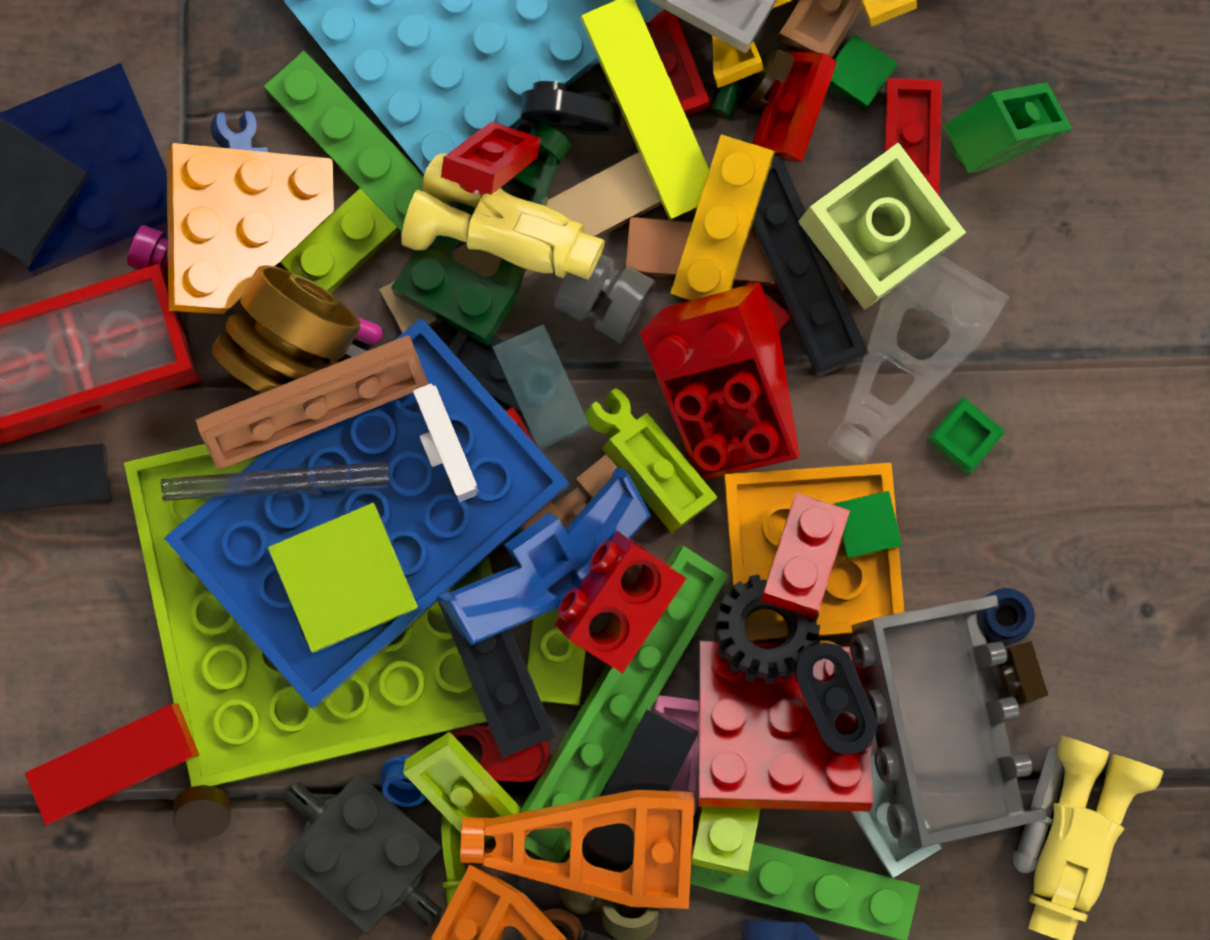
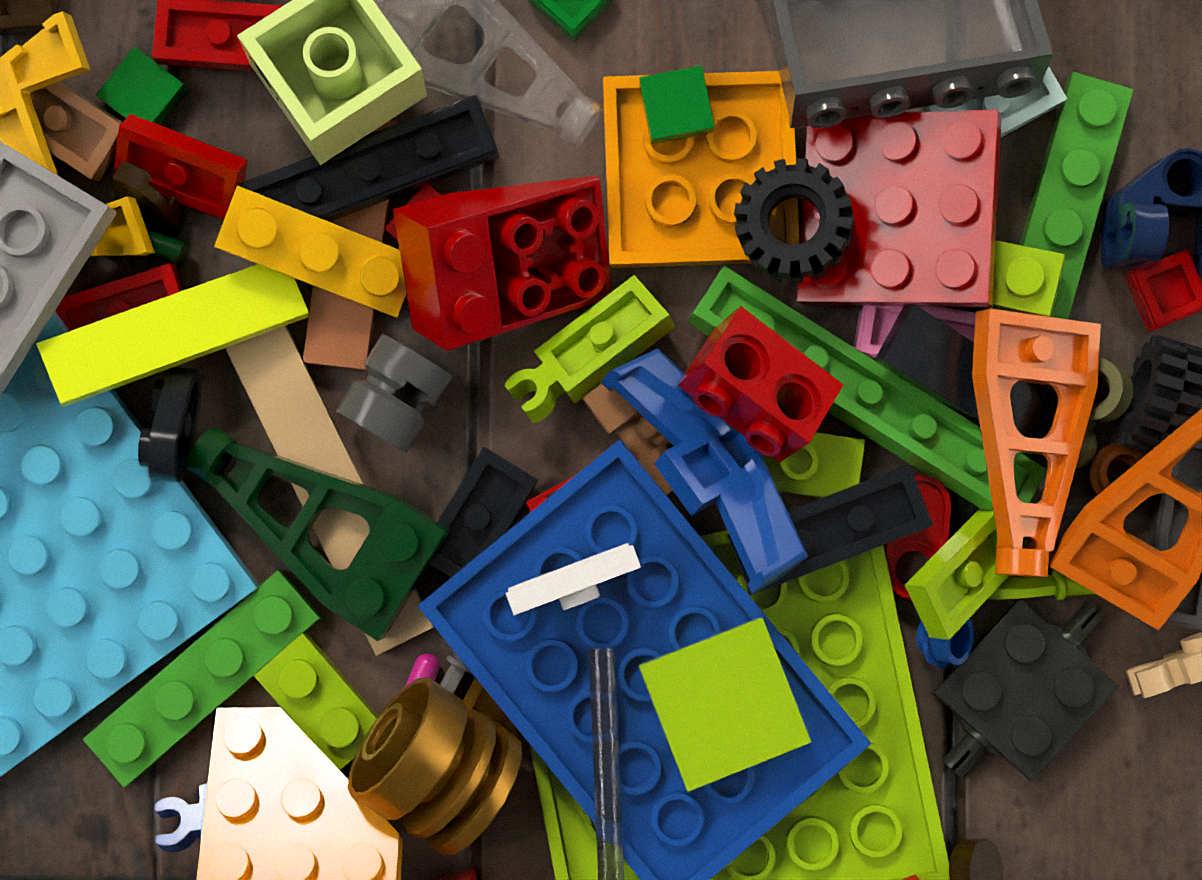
camera: 90 degrees left, 5 degrees up
nougat tile [196,335,428,470] -> none
light yellow piece [401,153,605,280] -> none
red plate [441,121,541,195] -> none
clear light blue plate [493,324,589,450] -> none
plate [760,493,850,619] -> none
black plate [794,641,877,754] -> none

